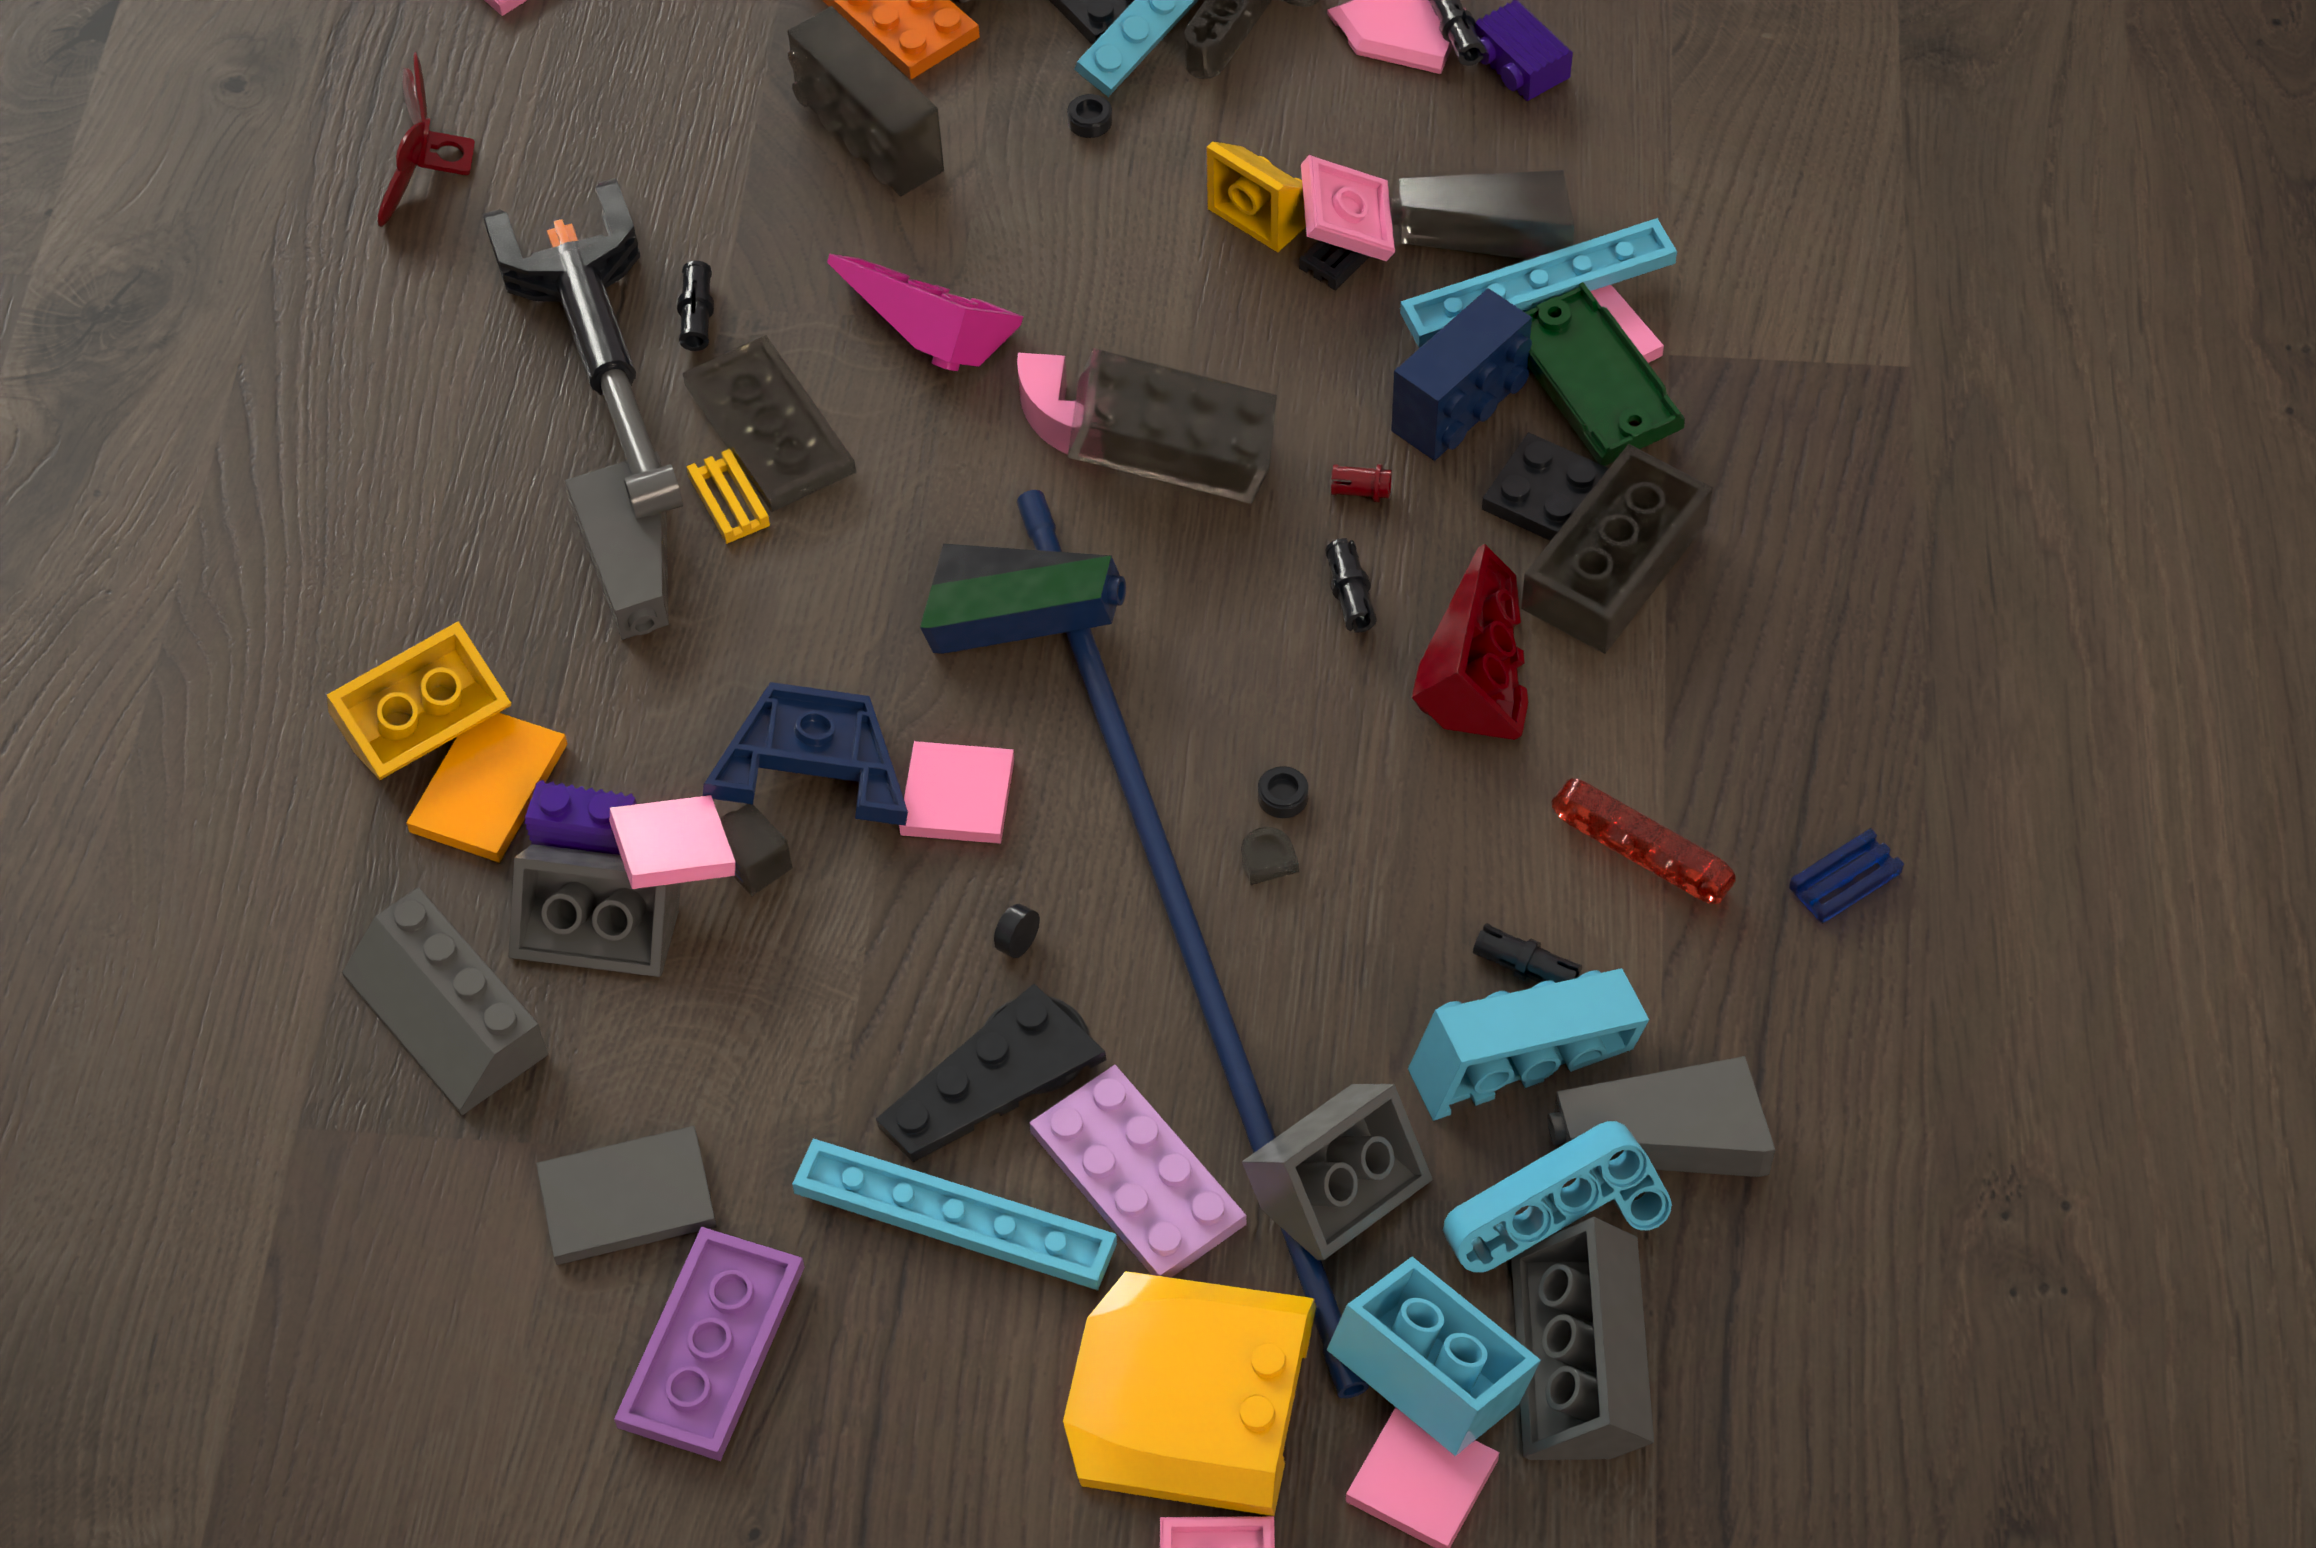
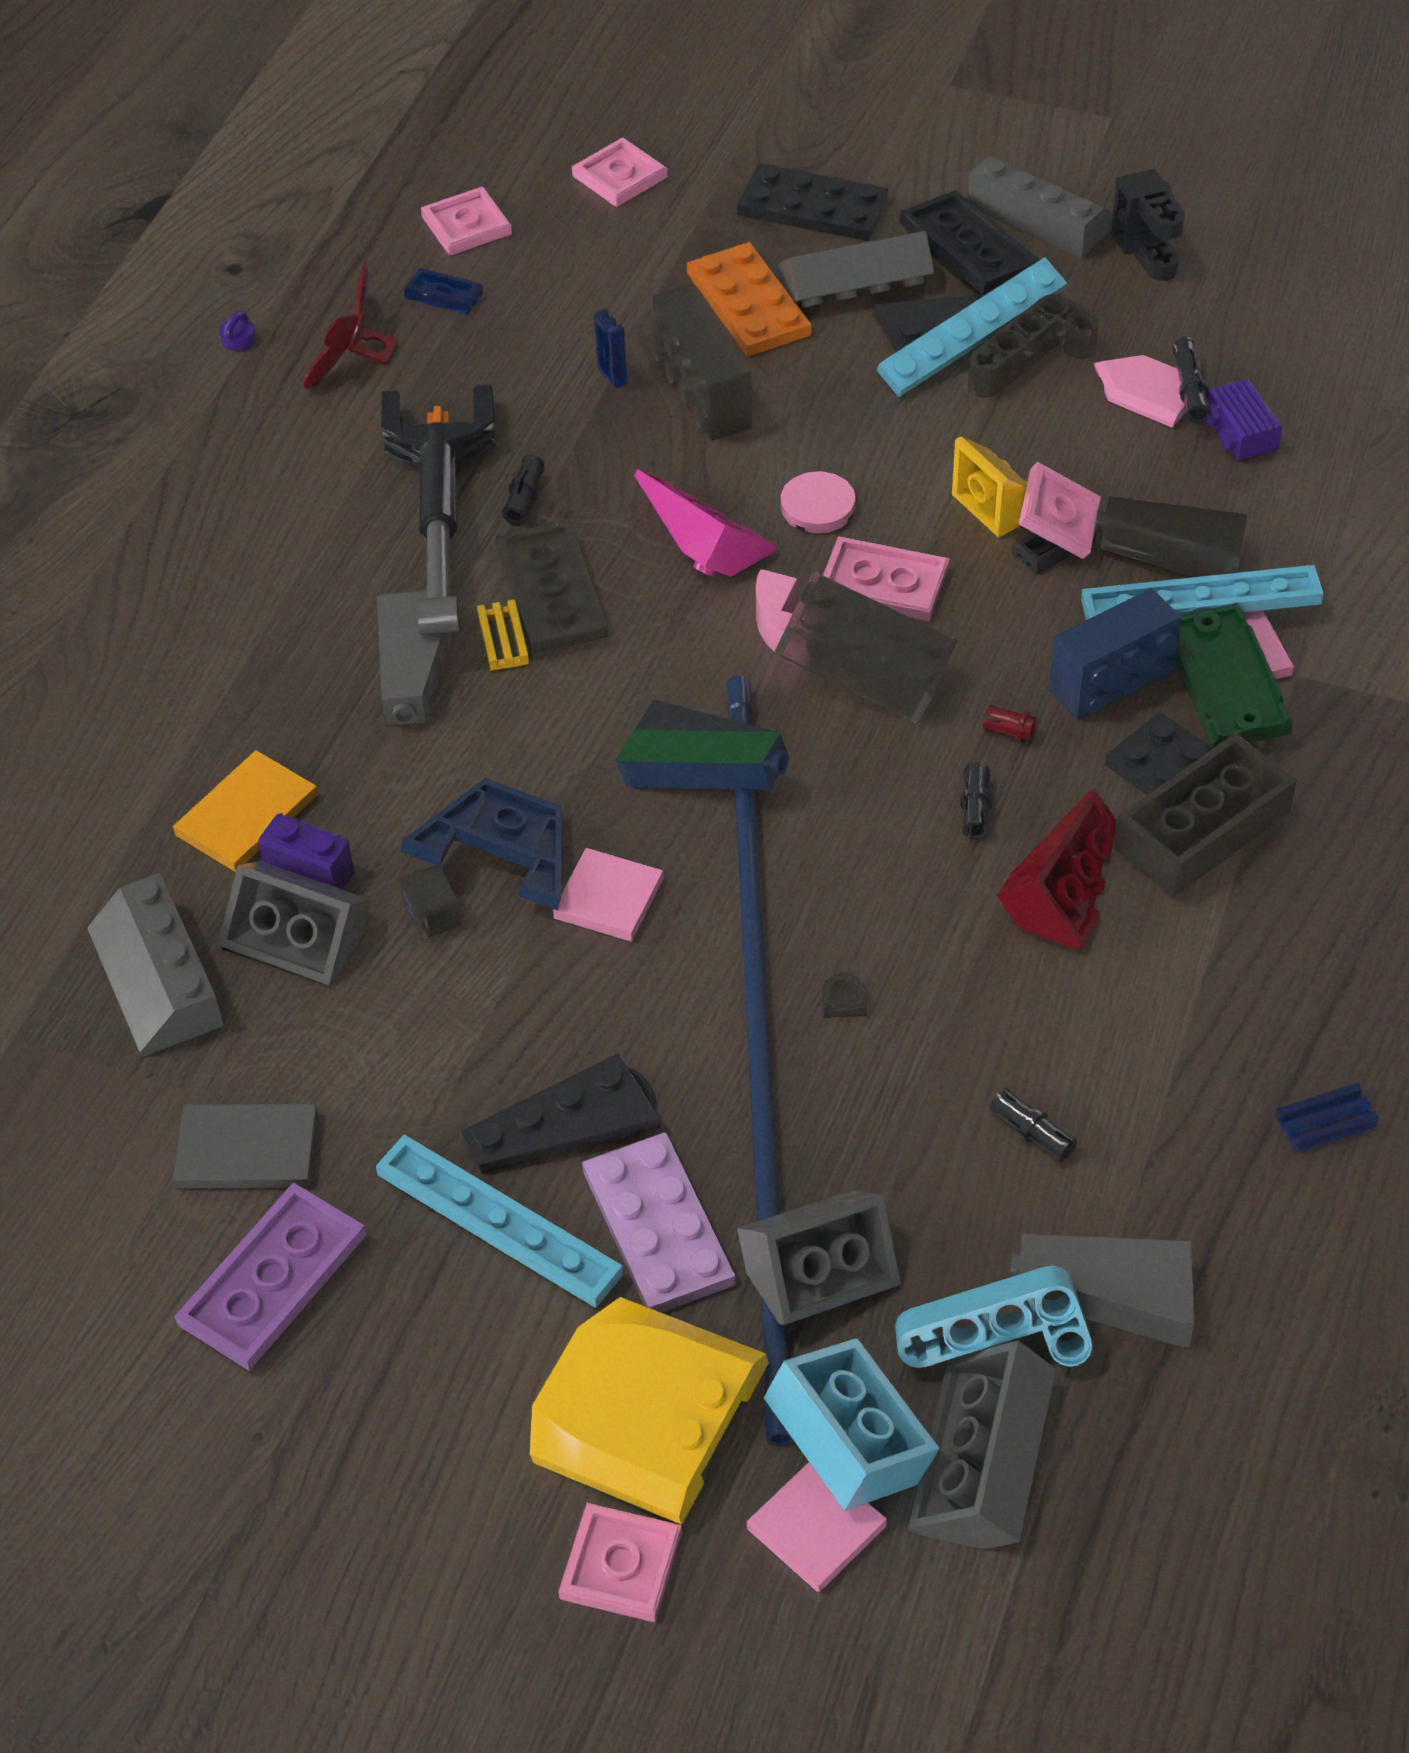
camera: 15 degrees right, 5 degrees down
yellow slope [327,621,511,780] -> none
bright pink tile [609,795,735,889] -> none
black tile [994,904,1040,958] -> none
black tile [1067,94,1112,138] -> none
black tile [1258,766,1308,818] -> none
medium azure wedge [1408,968,1649,1121] -> none
clear red beam [1551,778,1736,904] -> none
none -> dark purple tile [219,311,256,351]
none -> clear blue tile [404,268,483,315]
none -> clear blue tile [594,308,628,388]
none -> bright pink tile [781,471,856,534]
none -> bright pink tile [817,536,949,622]

